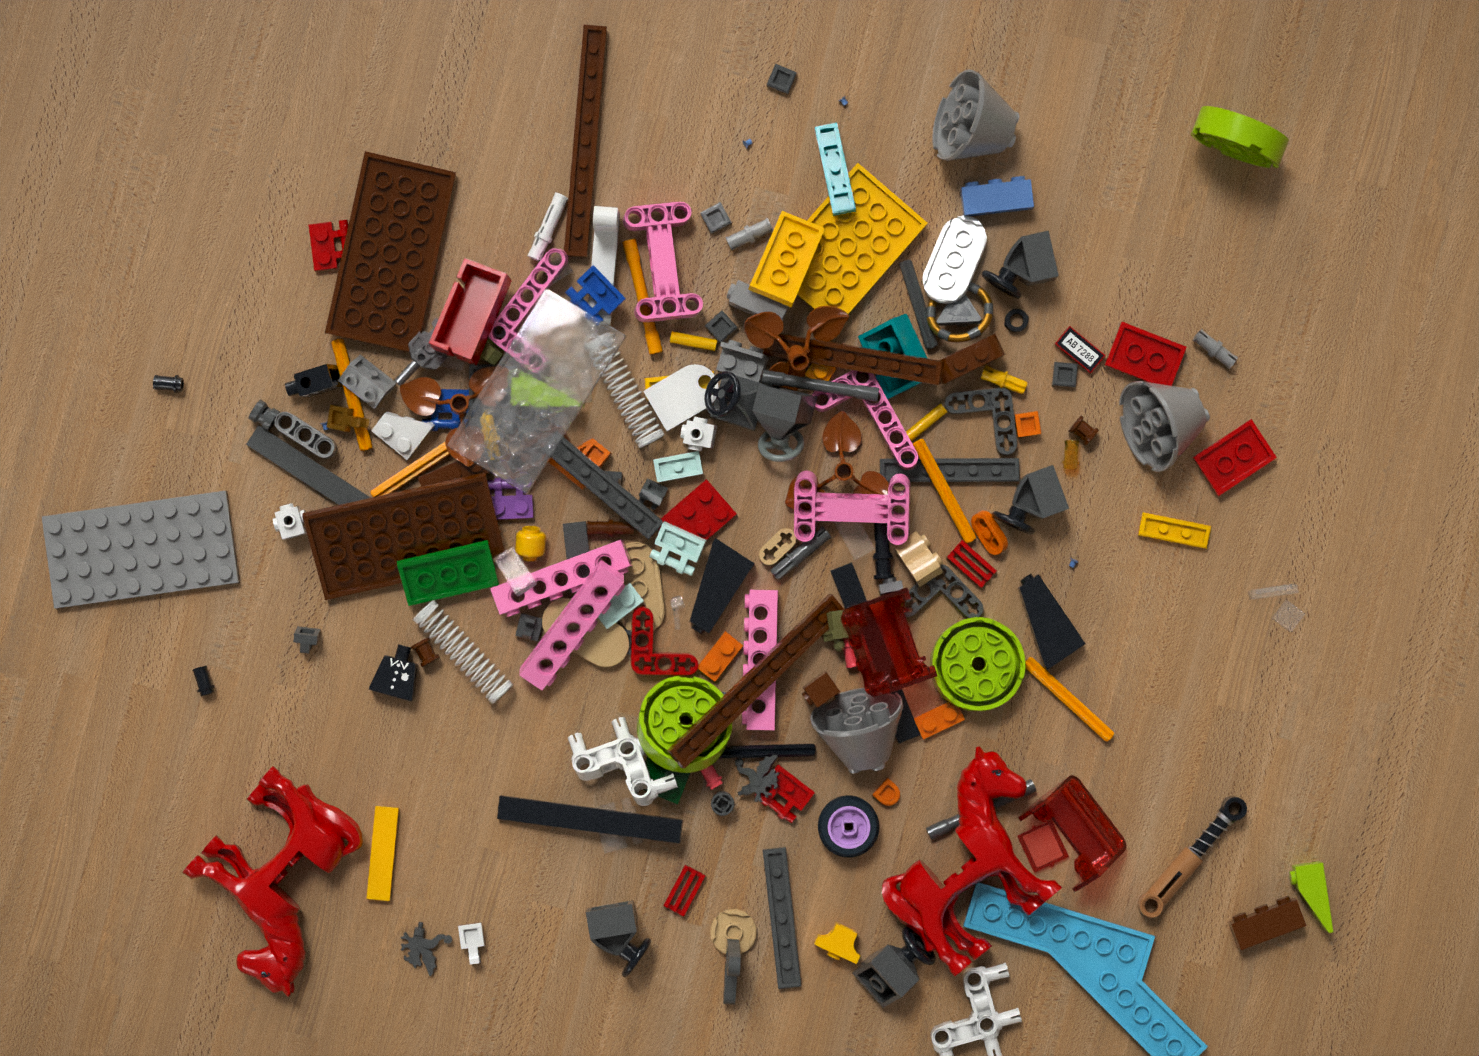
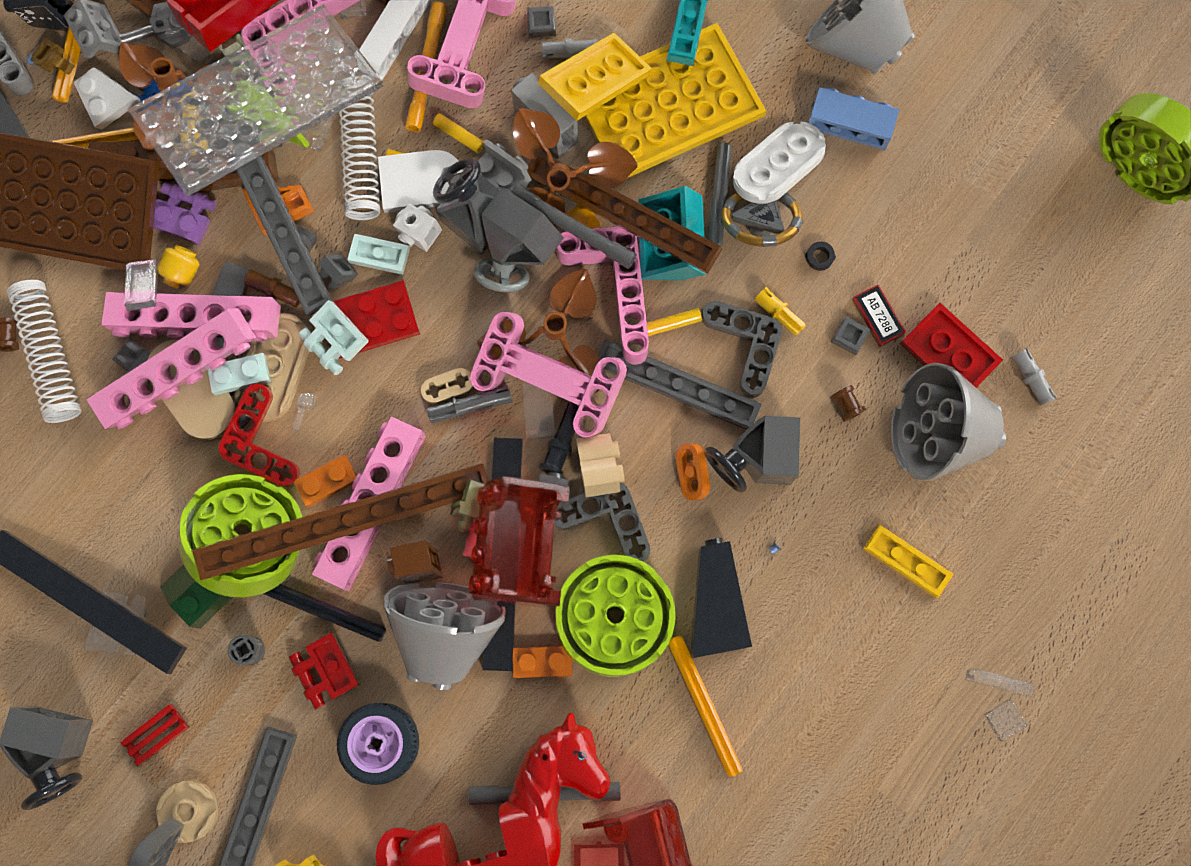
camera: 25 degrees right, 10 degrees down
green plate [397,540,499,606] -> none
blue plate [565,265,626,326] -> none
white pin [568,717,678,806] -> none
black slope [690,538,754,635] -> none
coral pin [700,765,723,790] -> none
dark grey tile [705,311,738,343] -> none
dark grey piece [735,755,780,802] -> none
orange tile [872,777,900,806] -> none
light orange axle [913,439,976,543] -> none
reddish brown brick [939,334,1006,385] -> none
red tile [946,540,997,588] -> none
dark grey piece [982,230,1059,299] -> none
orange plate [1014,411,1041,438] -> none
clear yellow pin [1061,440,1080,469] -> none
red plate [1192,419,1277,496] -> none

